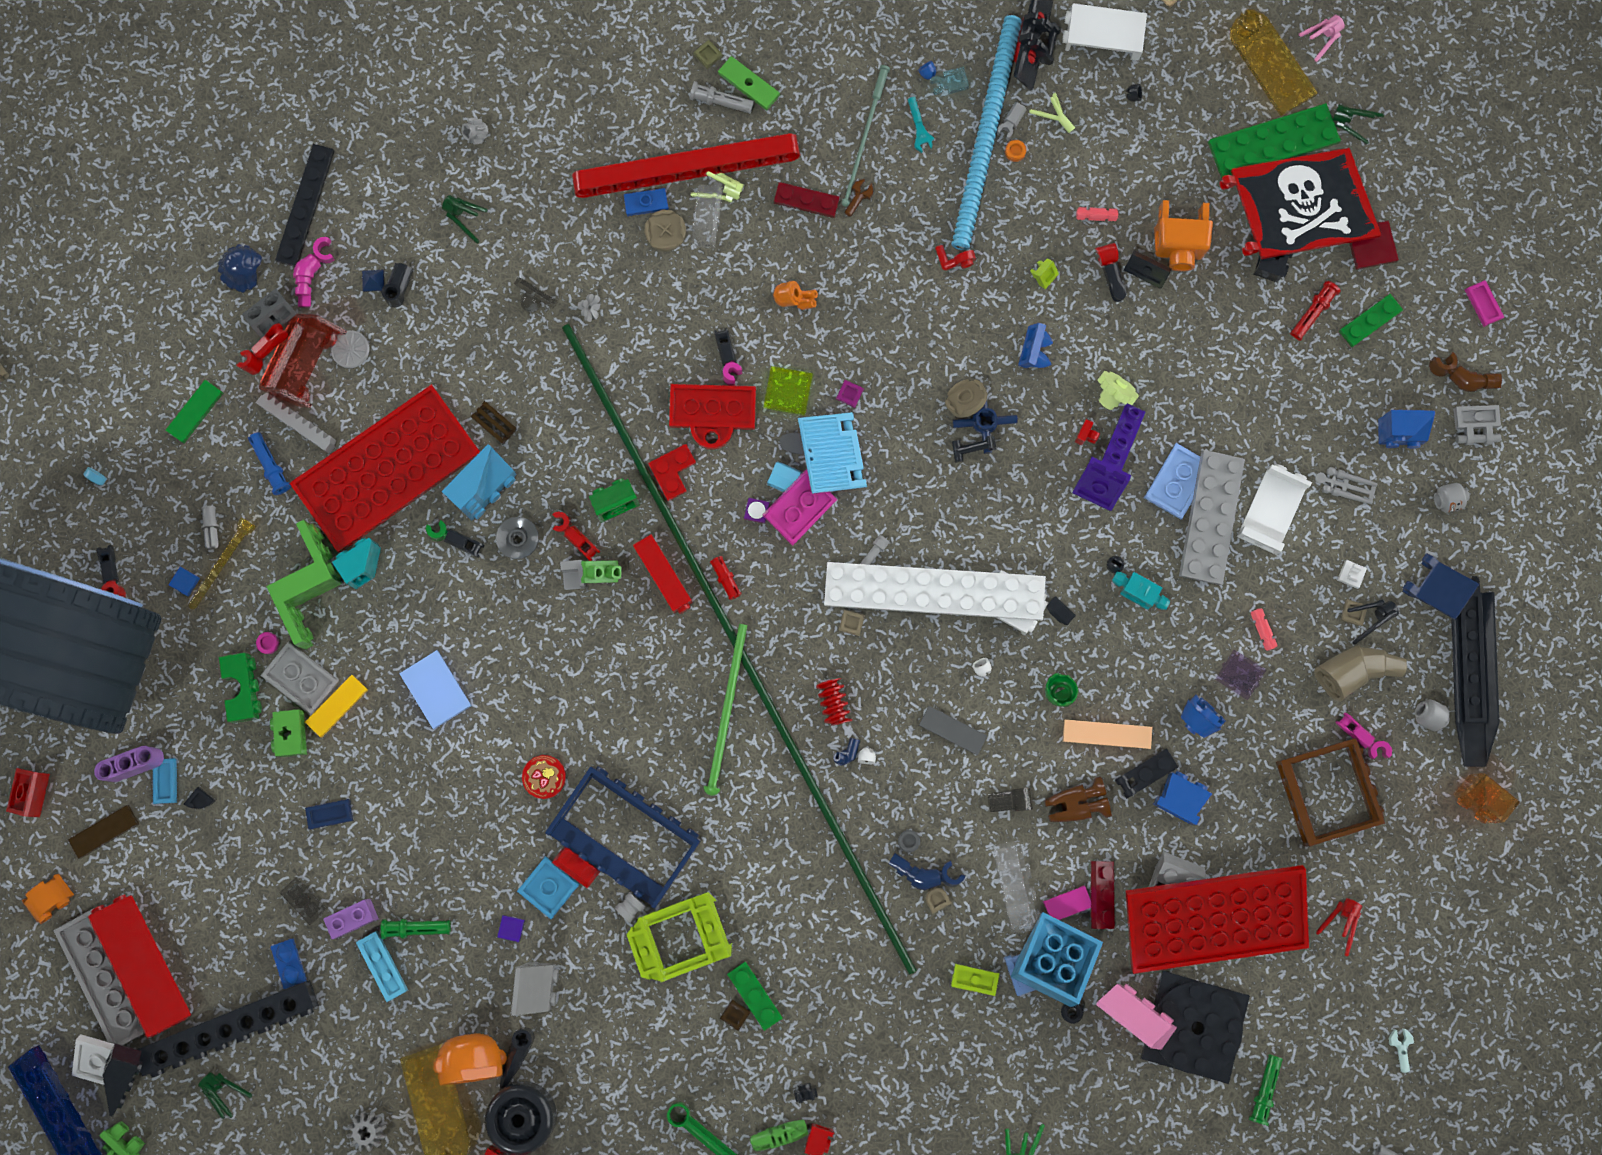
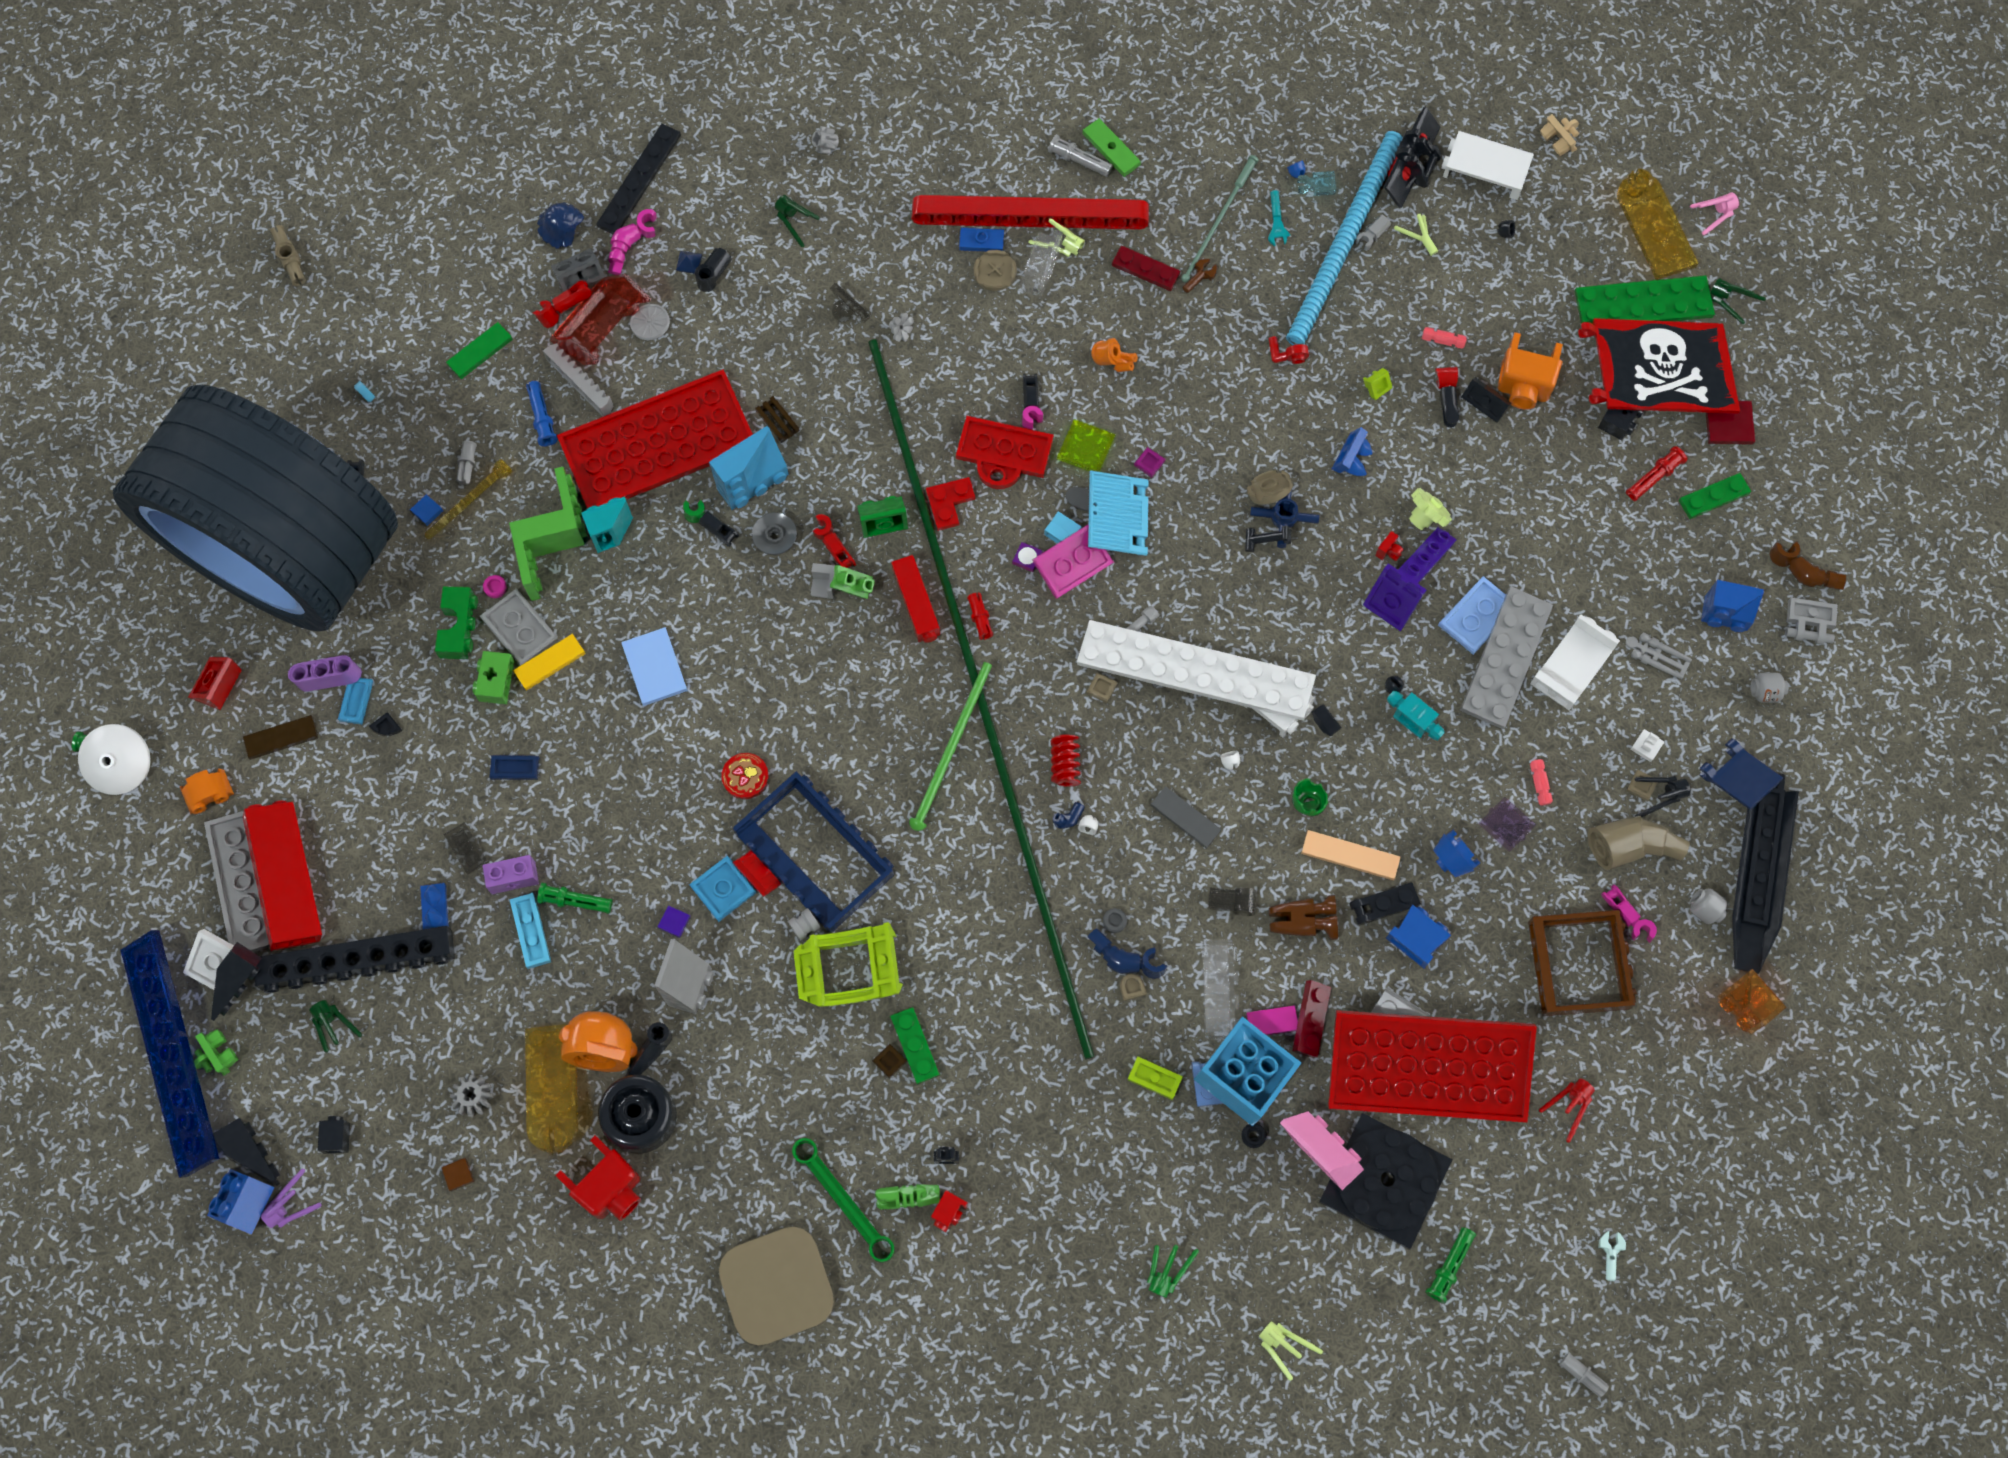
camera: 15 degrees right, 10 degrees down
olive tile [693,40,723,69] -> none
orange tile [1005,140,1026,162] -> none
dark pink tile [1465,280,1504,327] -> none

